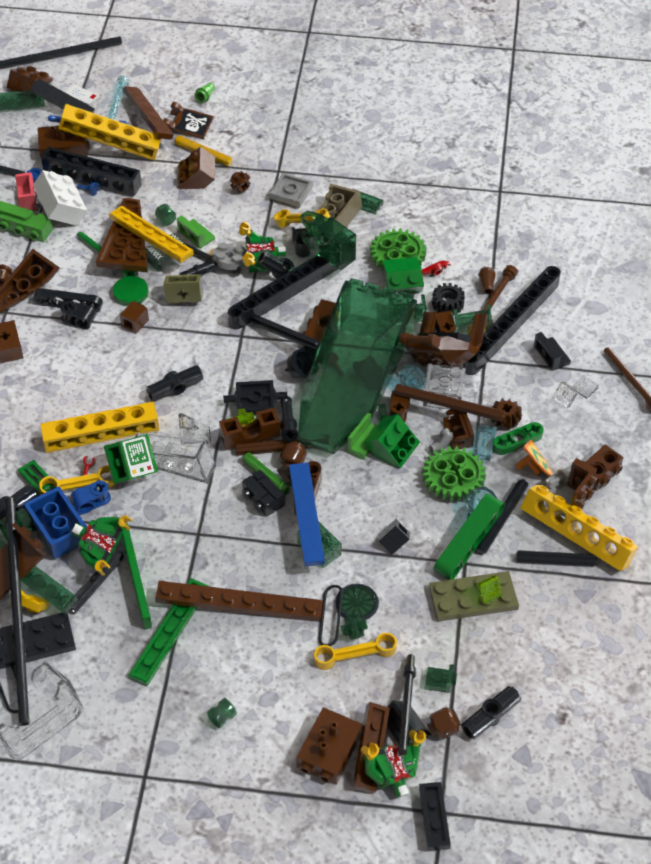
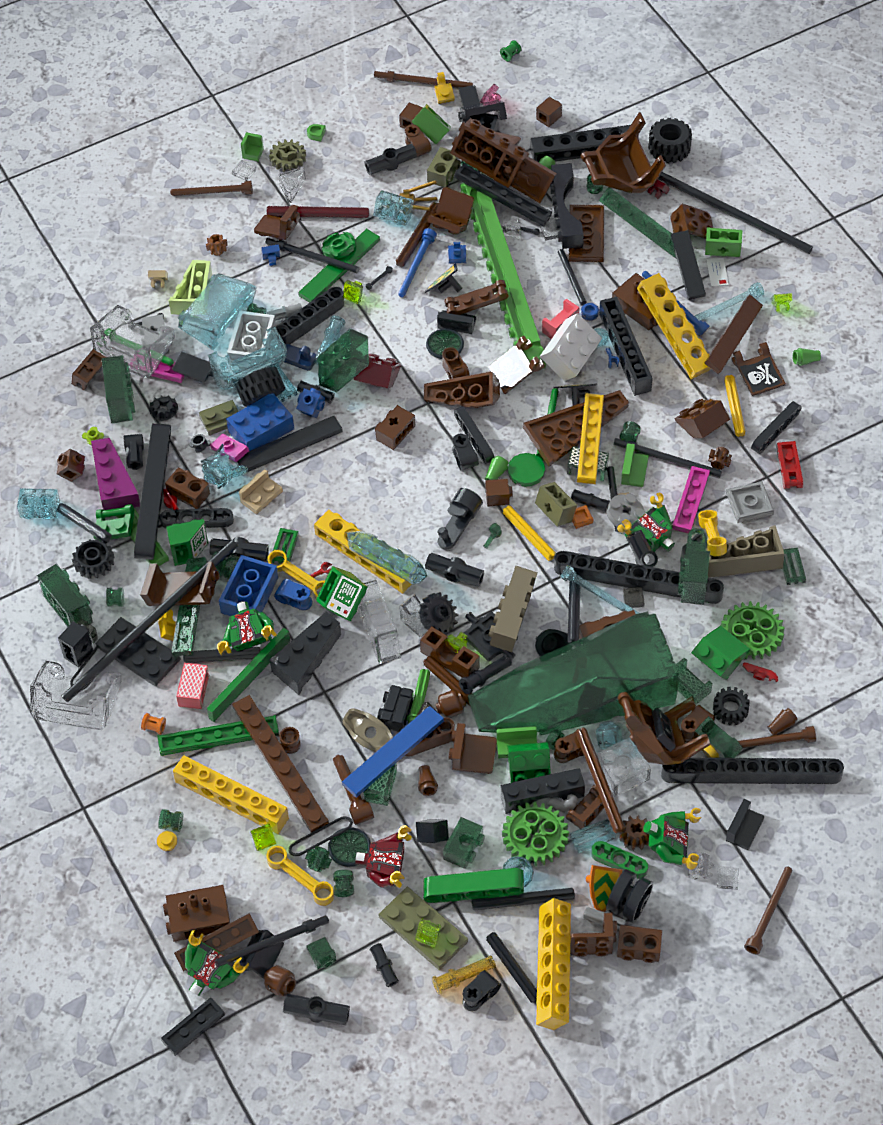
camera: 55 degrees right, 5 degrees up
none -> orange bush [141,713,166,735]
none -> yellow plate [157,831,177,851]
none -> yellow brick [173,755,289,834]
none -> coral panel [176,663,209,709]
none -> clear neon green tile [250,824,276,851]
none -> black wedge [270,611,341,695]
none -> reddish brown wheel [279,727,301,754]
none -> reddish brown axle [333,754,374,825]
none -> clear green wheel [333,869,354,897]
none -> dark tan piece [343,708,393,752]
none -> clear light blue brick [346,531,428,584]
none -> torso [355,825,412,888]
none -> black pin [369,943,399,987]
none -> black gear [418,592,459,634]
none -> reddish brown cone [418,765,438,796]
none -> clear yellow pin [432,955,496,995]
none -> black piece [437,488,483,550]
none -> clear green brick [443,817,485,869]
none -> reddish brown bracket [449,723,497,774]
none -> black piece [462,970,501,1012]
none -> clear green hand [483,523,502,549]
none -> bright green cone [485,456,509,480]
none -> dark tan wedge [488,565,538,652]
none -> flag [489,336,545,394]
none -> black arch [501,768,585,814]
none -> yellow axle [503,505,556,561]
none -> black shield [553,383,597,406]
none -> clear light blue piece [560,565,644,621]
none -> orange tile [572,505,594,529]
none -> black wheel [606,869,653,923]
none -> black bar [613,438,722,477]
none -> clear smoke tile [623,587,645,608]
none -> torso [643,808,701,870]
none -> dark pink plate [672,466,710,534]
none -> bright green brick [705,228,742,257]
none -> black beam [751,401,802,454]
none -> clear neon green tile [771,293,792,312]
none -> red plate [776,441,803,489]

